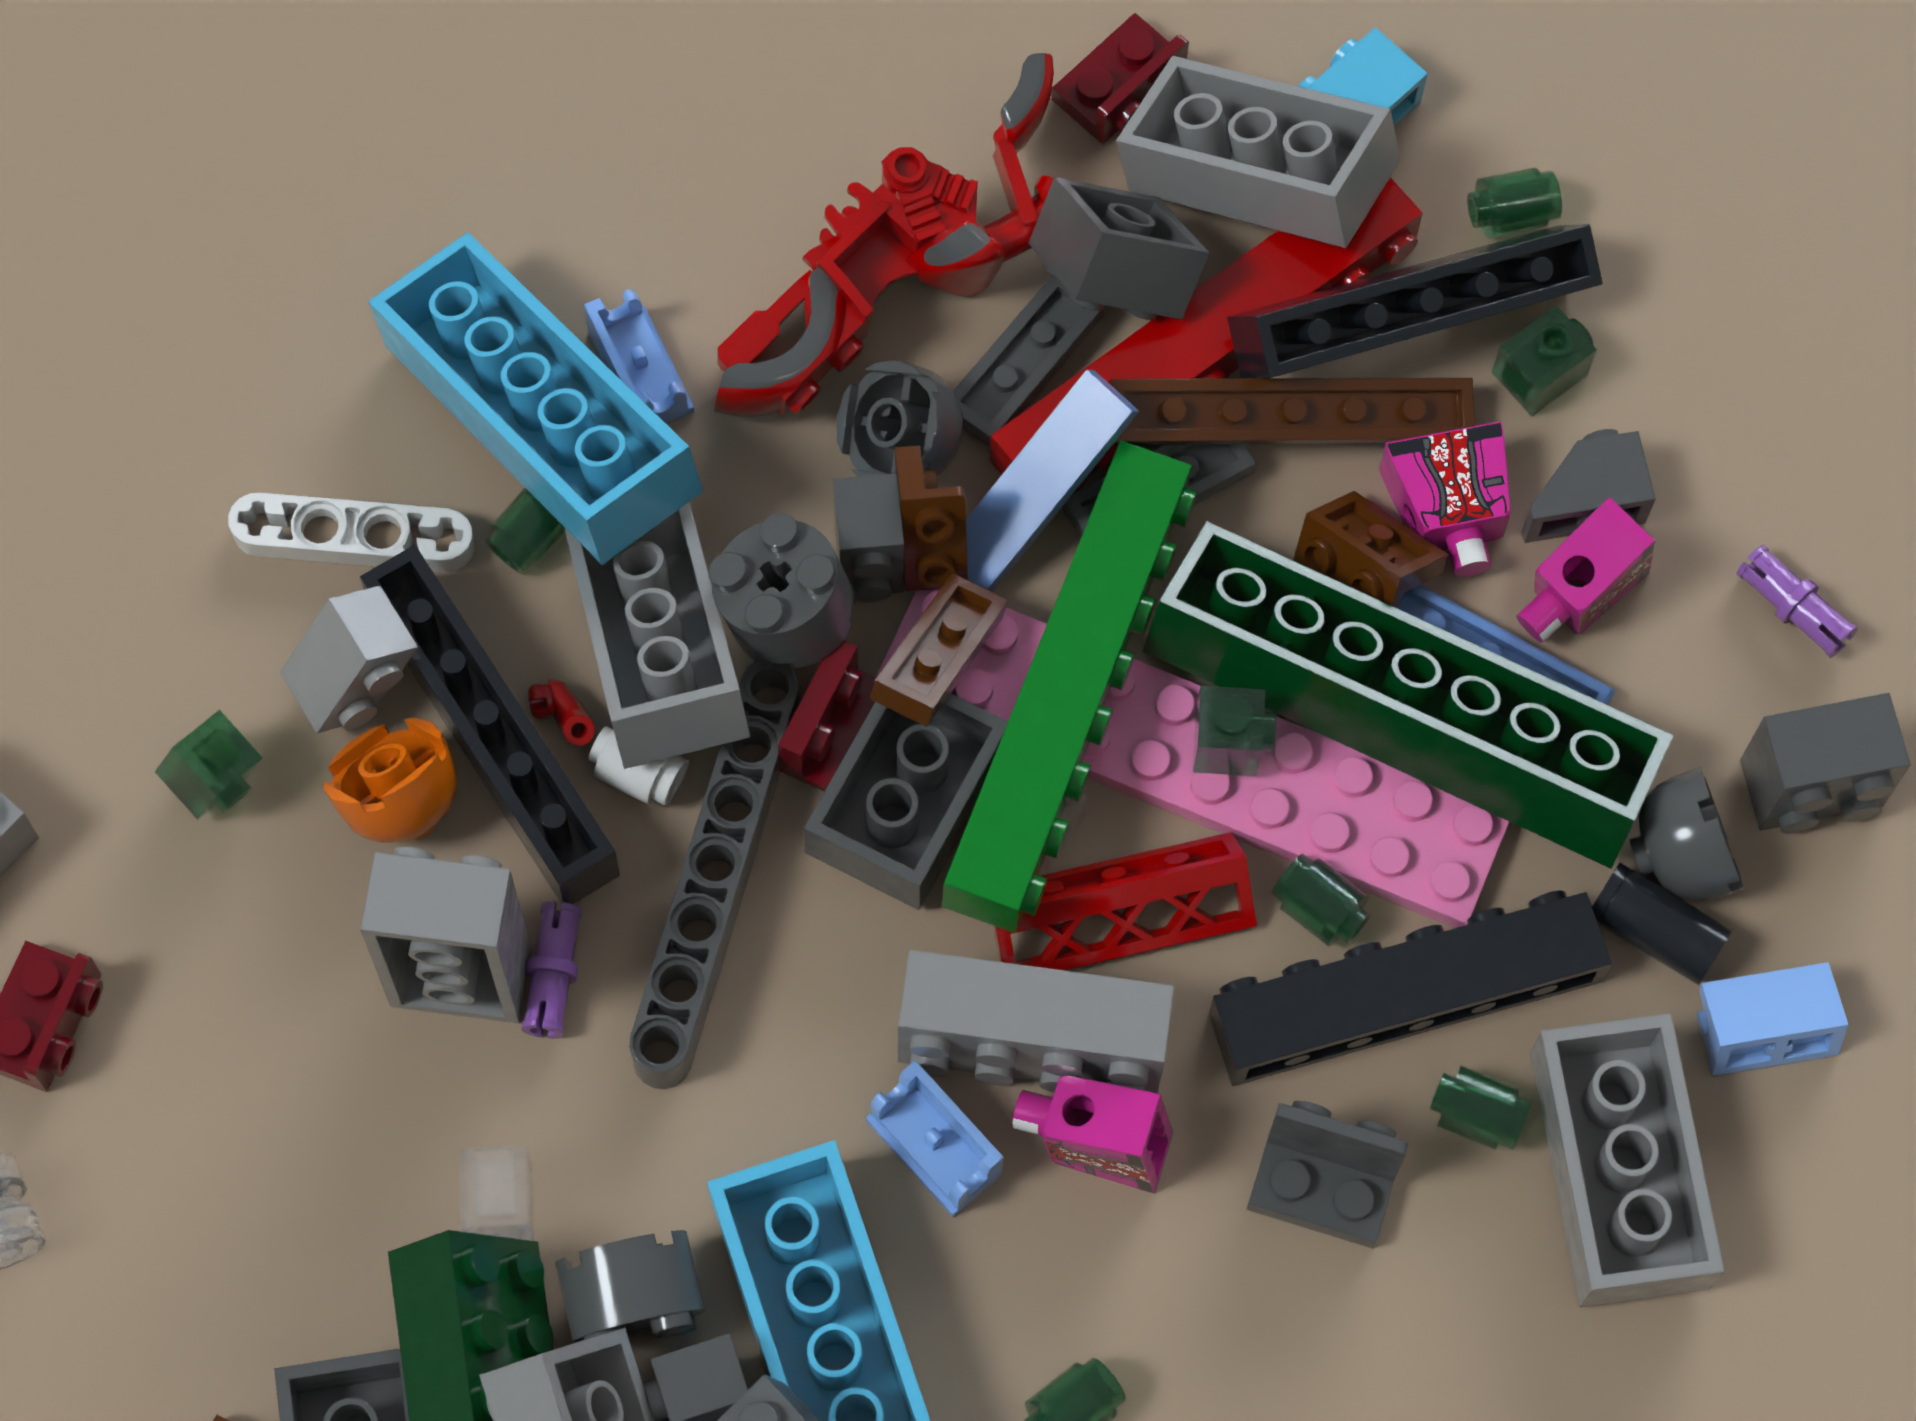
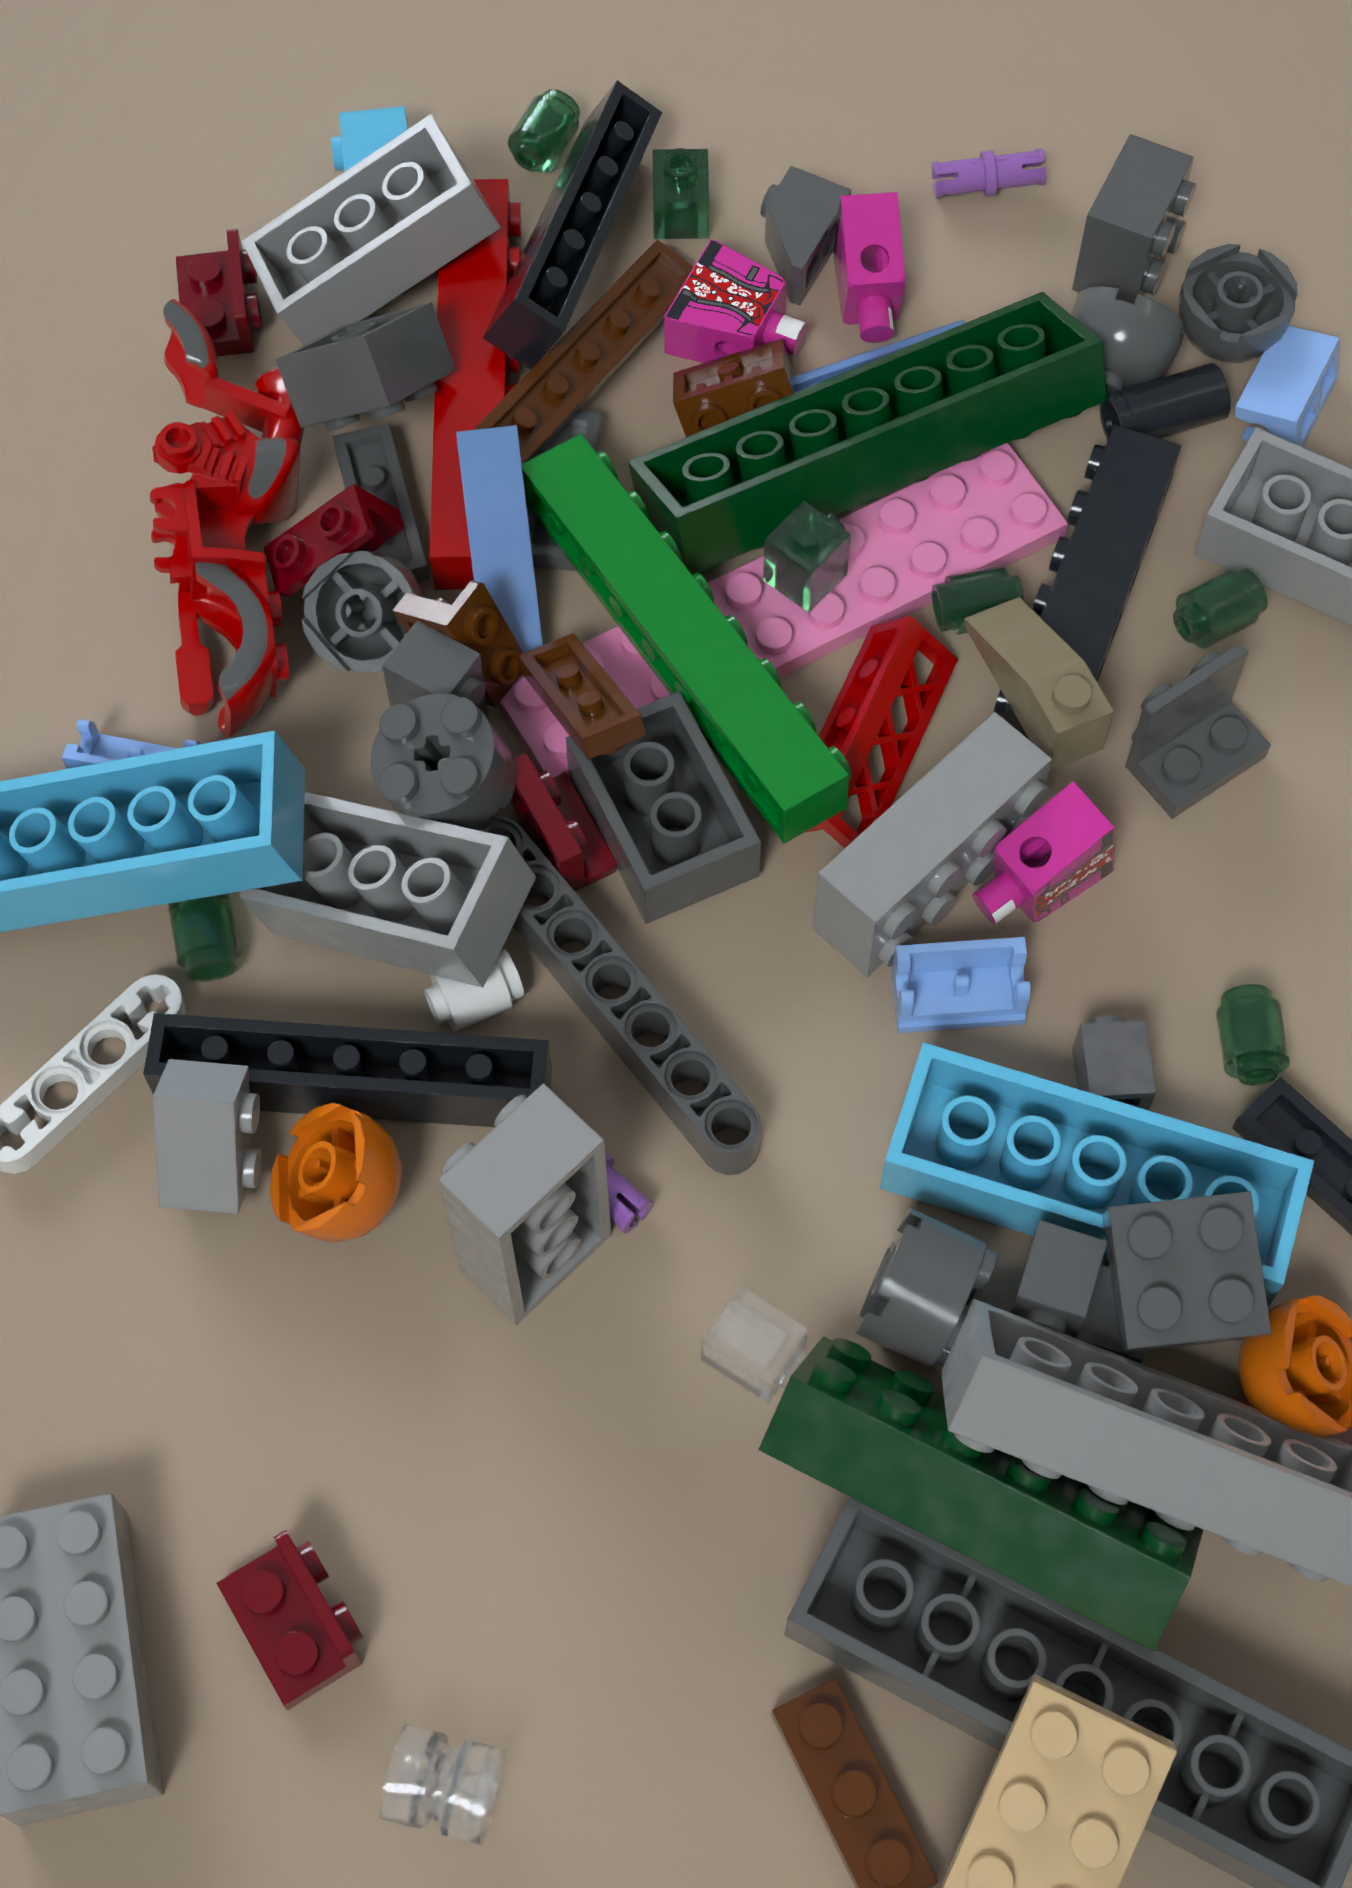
camera: 50 degrees left, 5 degrees down
clear green brick [155,710,263,820] -> none
red arm [528,679,595,746] -> none
none -> dark red bracket [263,484,404,597]
none -> dark tan slope [964,597,1114,771]
none -> flat silver brick [1072,1015,1157,1110]
none -> dark grey cylinder [1179,244,1298,363]

